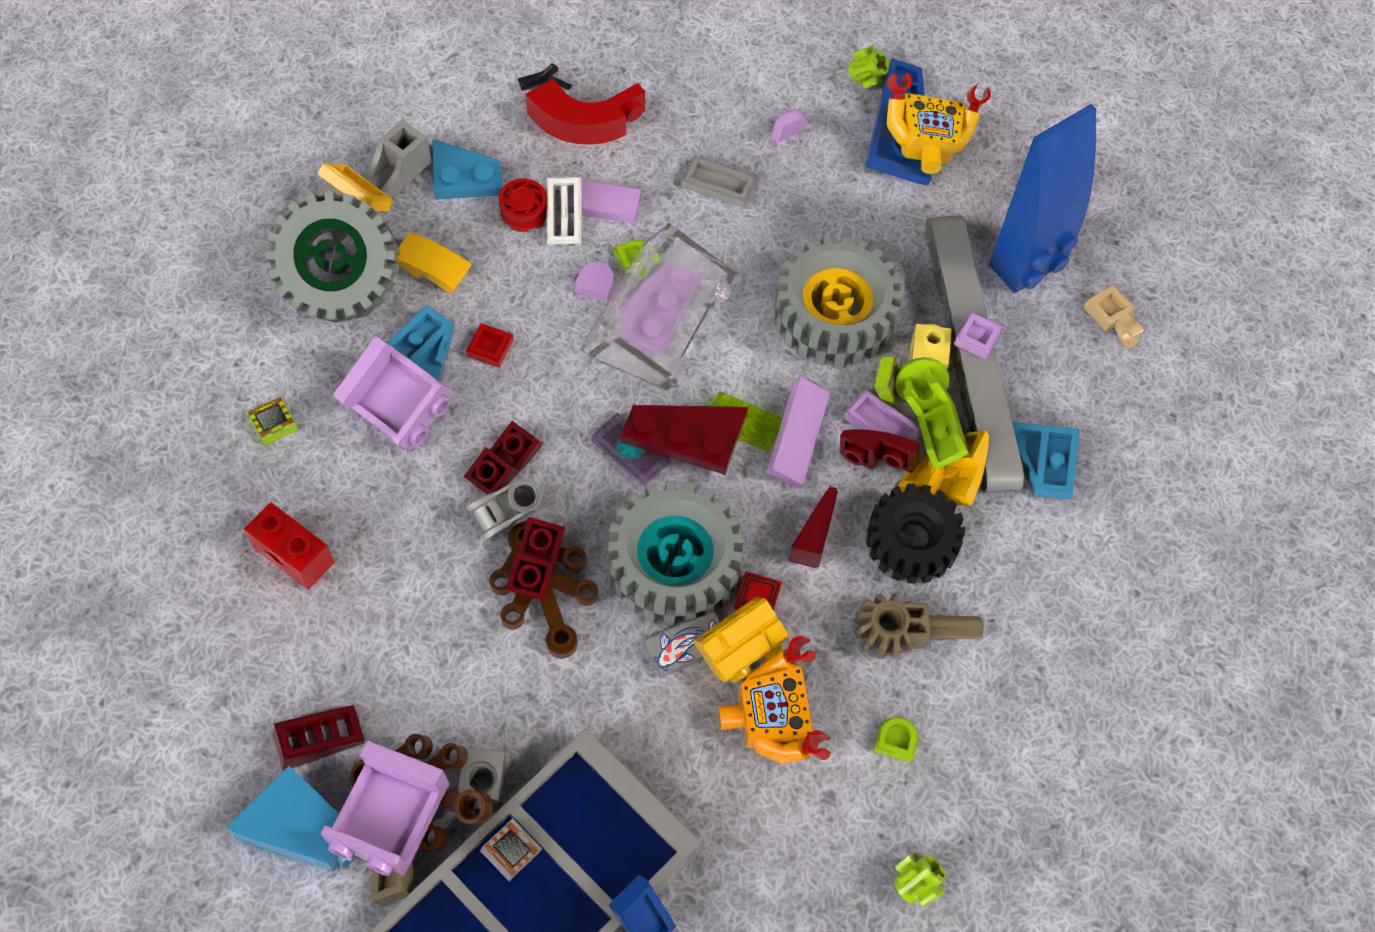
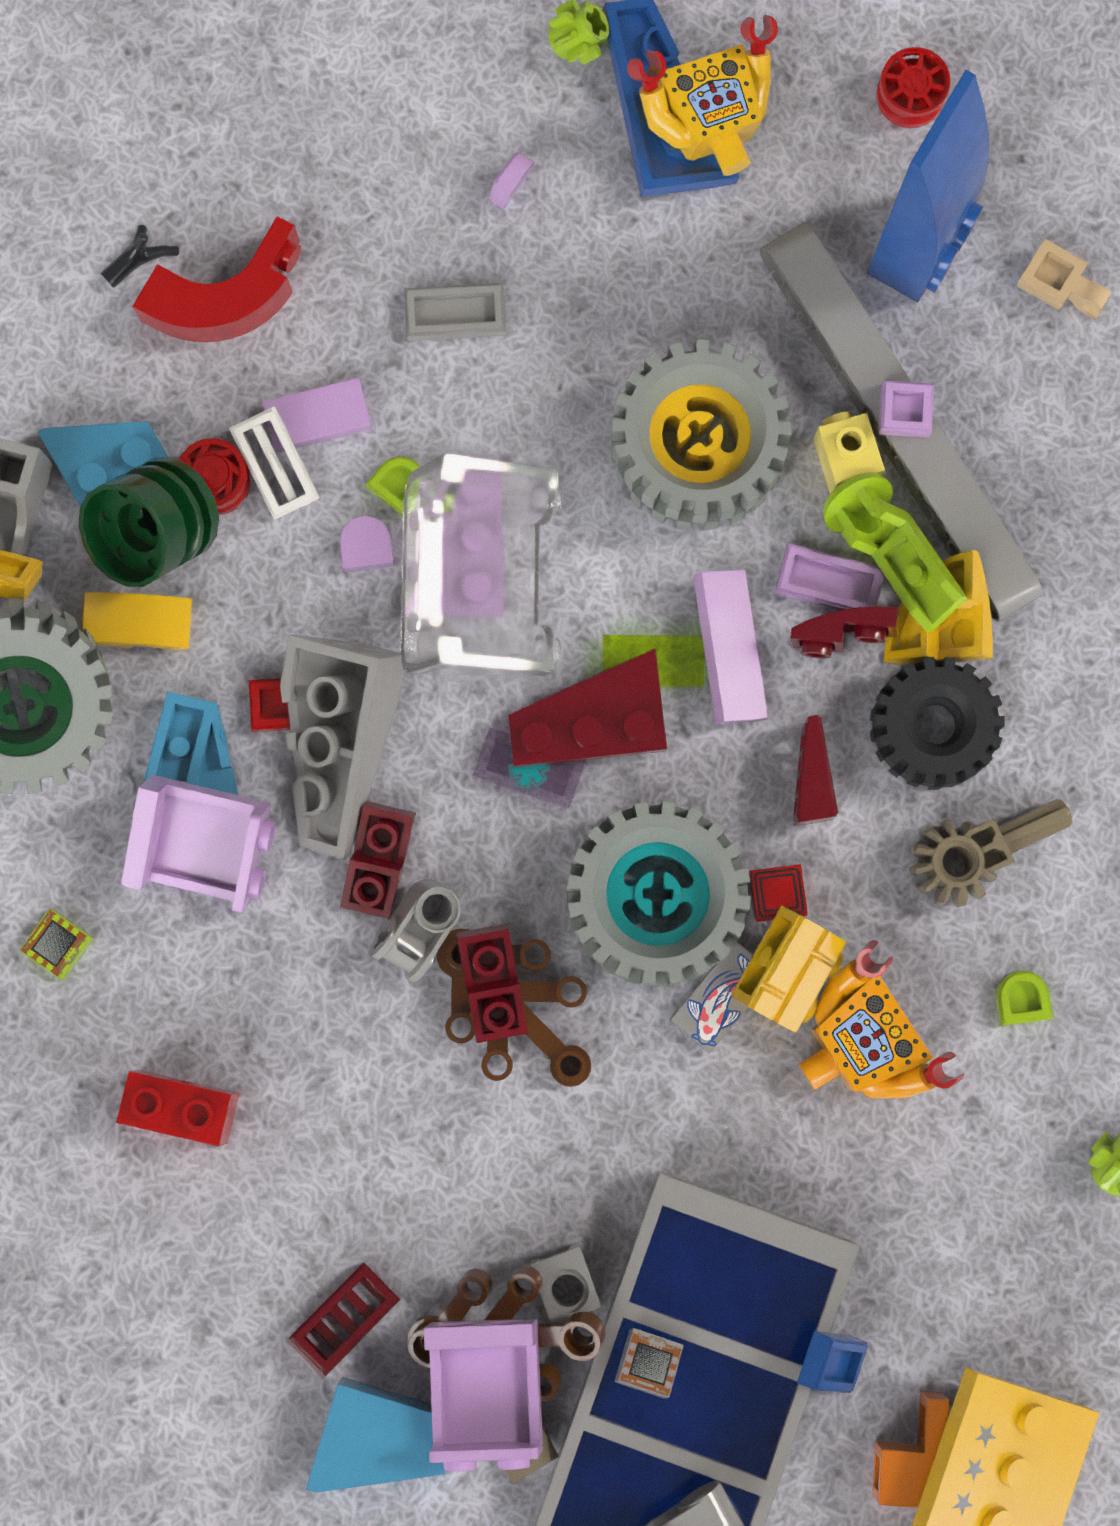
camera: 20 degrees left, 20 degrees up
lime tile [874,356,900,406] -> none
dark azure wing [1012,422,1080,500] -> none
none -> dark green wheel [78,457,219,587]
none -> light grey wedge [280,635,407,859]

